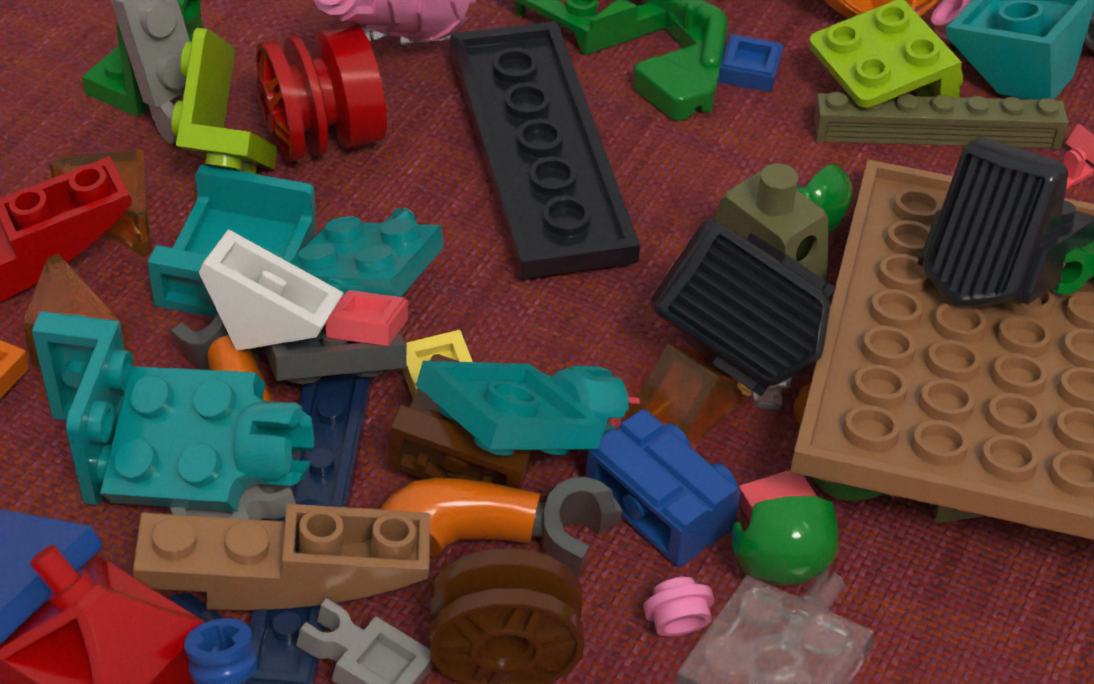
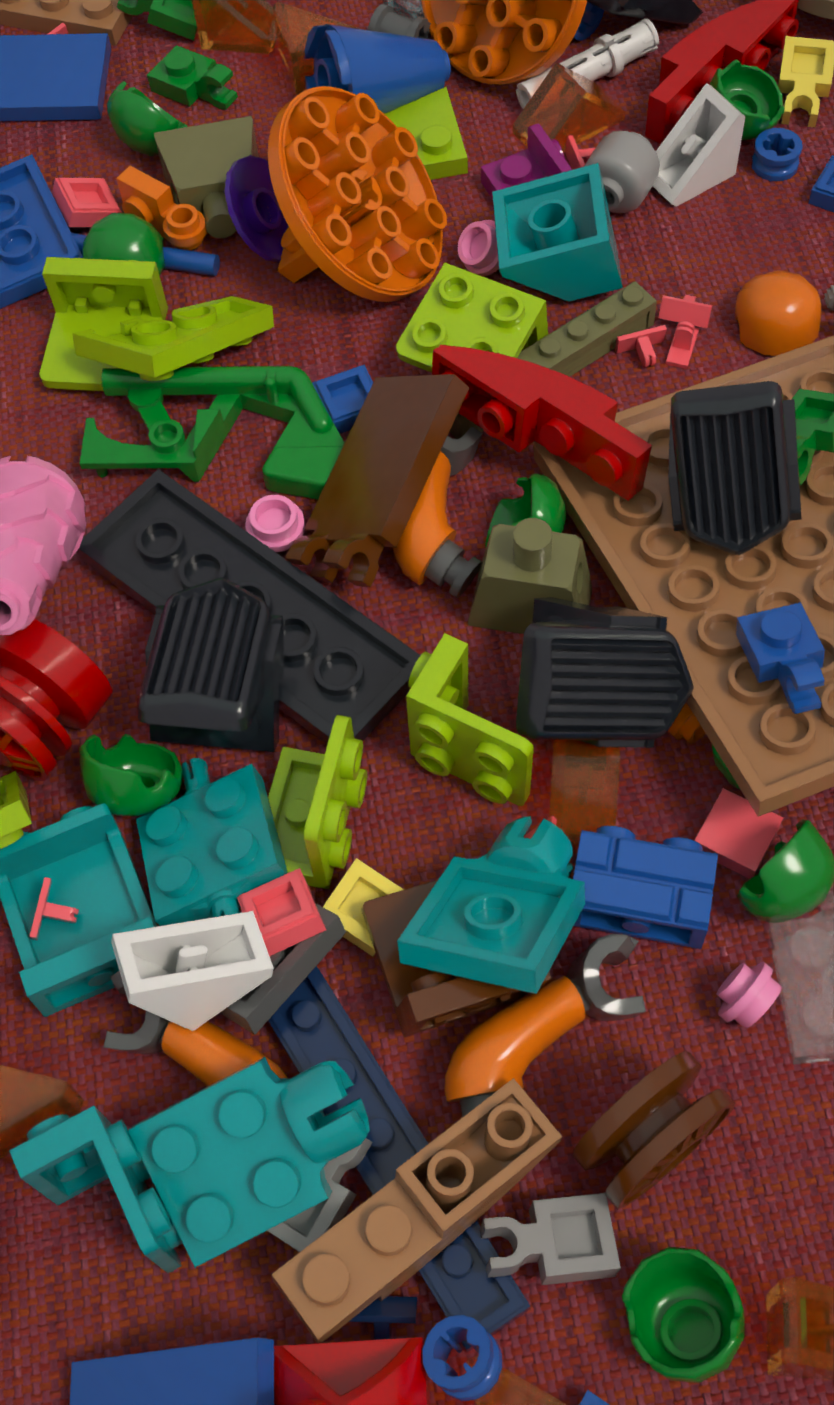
camera: 30 degrees left, 15 degrees up
none -> coral piece [29,877,79,940]
none -> green hair [79,734,183,816]
none -> black piece [137,577,284,752]
none -> bright pink plate [245,495,305,552]
none -> lime bracket [268,715,367,889]
none -> reddish brown tile [285,374,469,587]
none -> piece [393,427,483,598]
none -> lime bracket [406,633,534,806]
none -> red slope [432,345,652,501]
none -> coral piece [615,325,667,368]
none -> blue plate [736,602,825,714]

